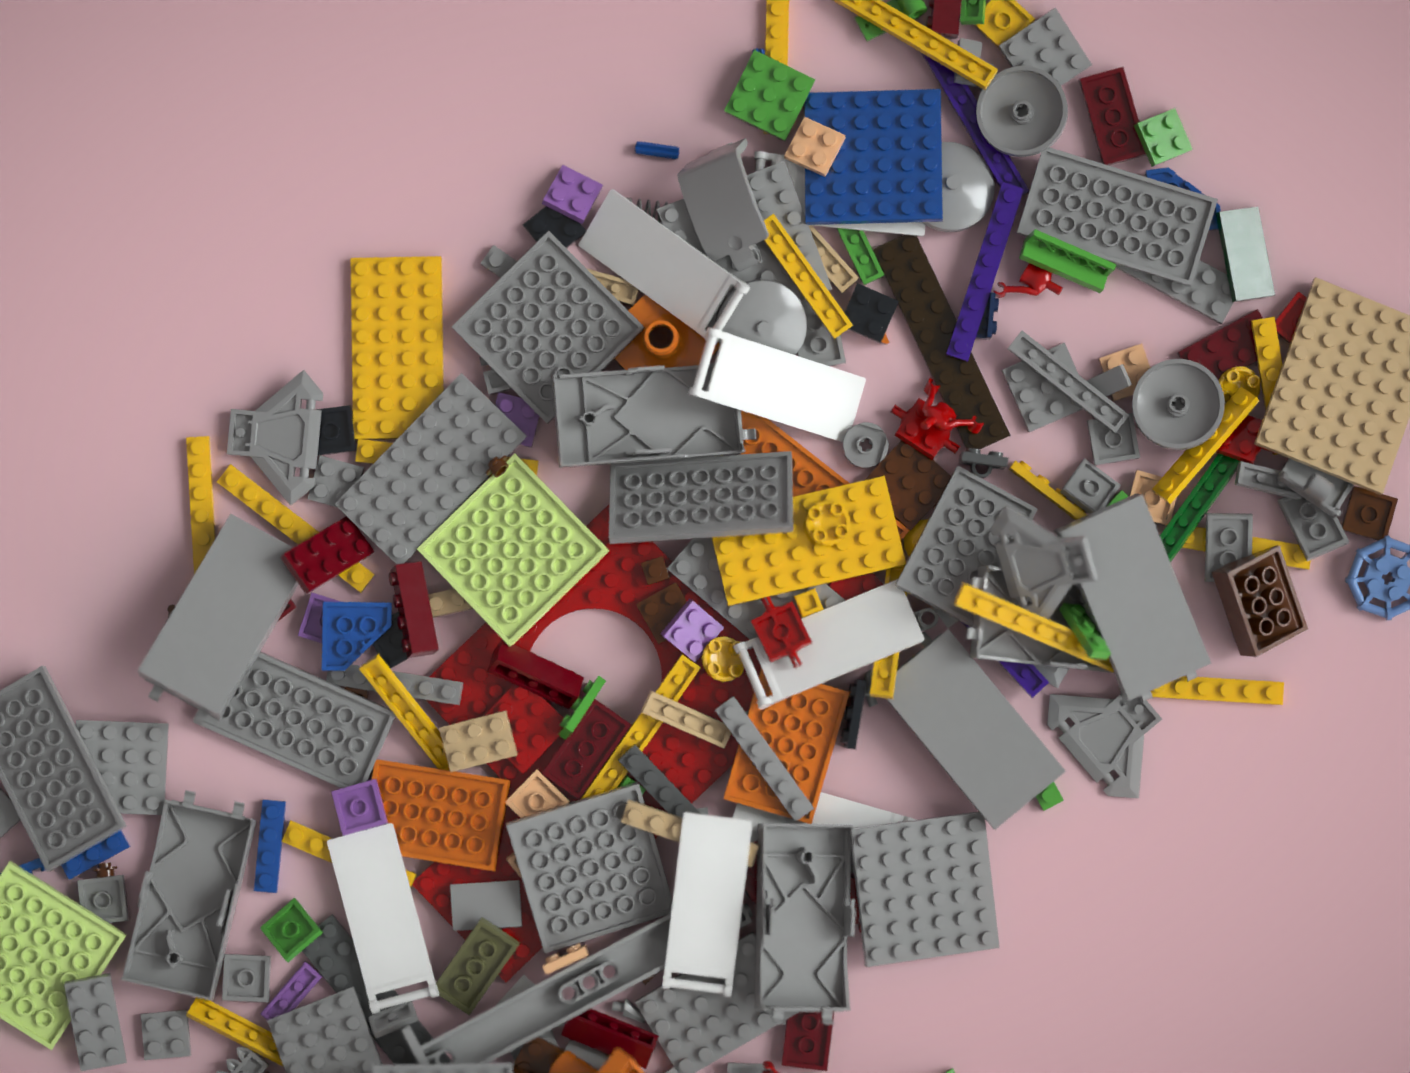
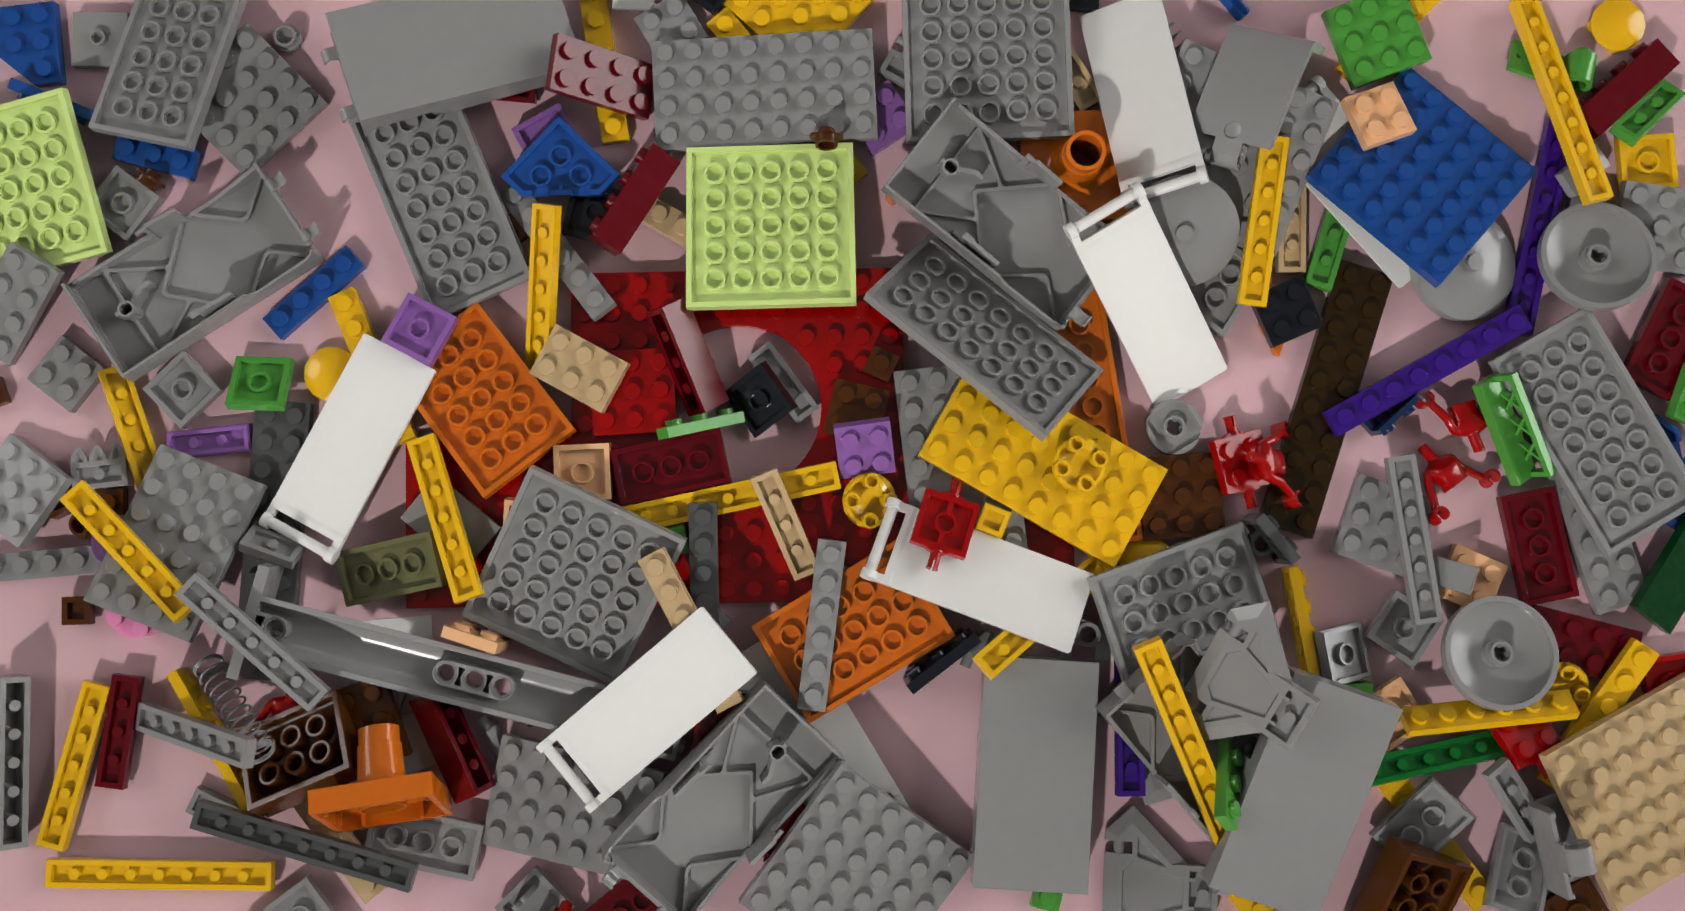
camera: 45 degrees right, 0 degrees up
none -> light grey plate [273,24,302,52]
none -> yellow dish [304,346,351,400]
none -> yellow plate [406,433,484,604]
none -> black plate [726,361,798,438]
none -> light grey plate [747,341,819,425]
none -> red piece [1417,443,1501,526]
none -> dark red plate [1496,486,1580,606]

